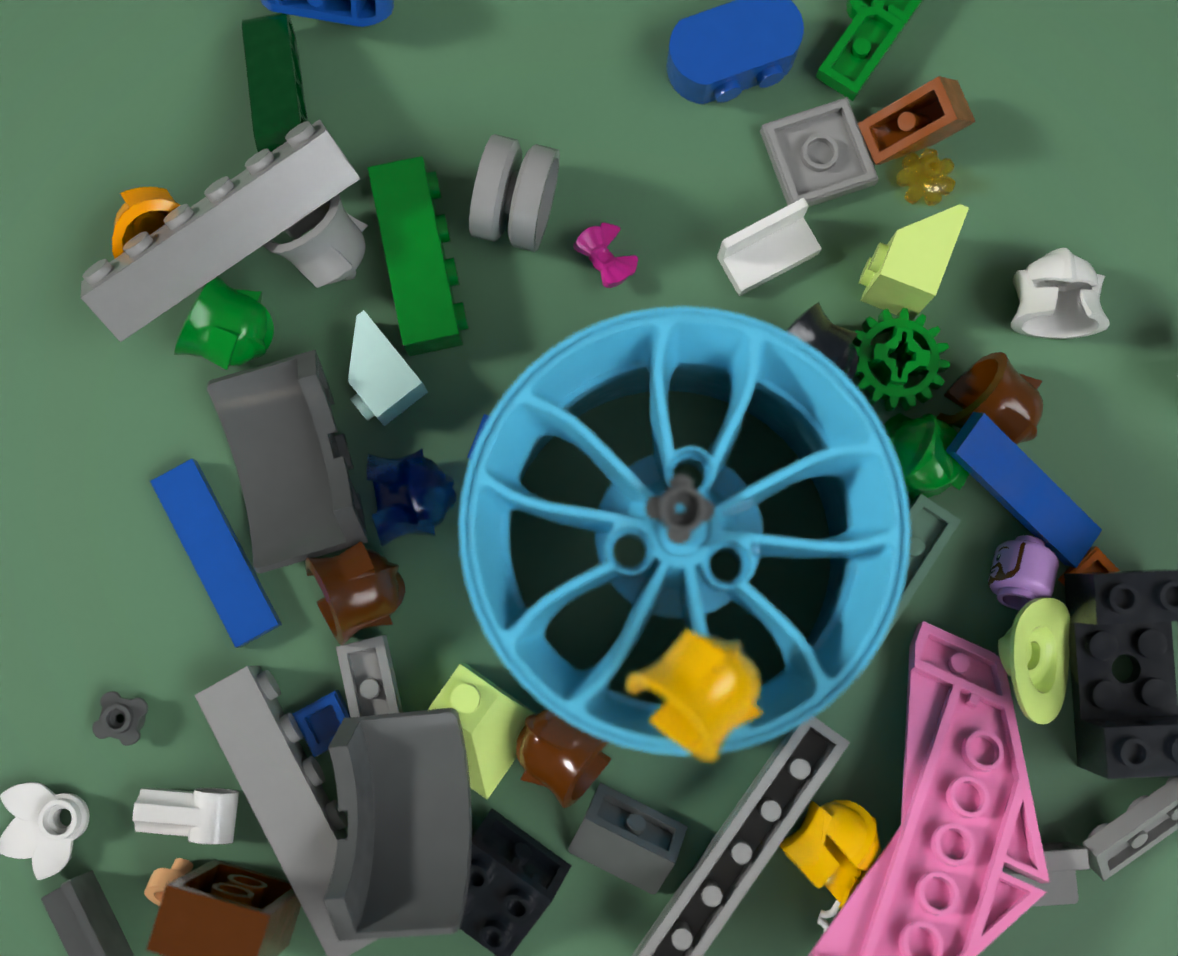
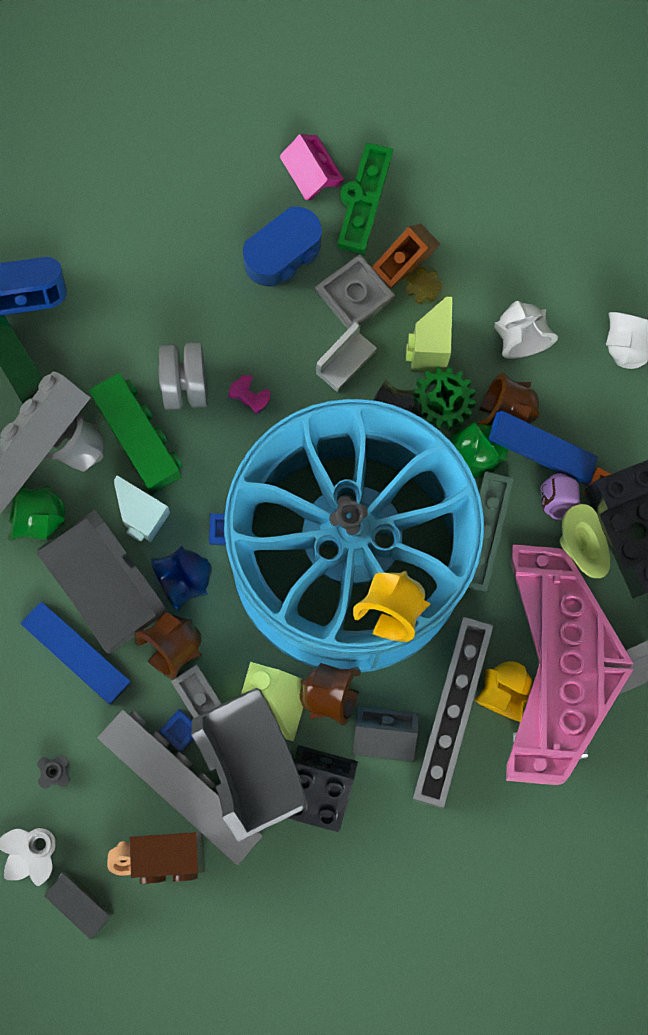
camera: 25 degrees left, 5 degrees down
white piece [132,787,239,845] -> none

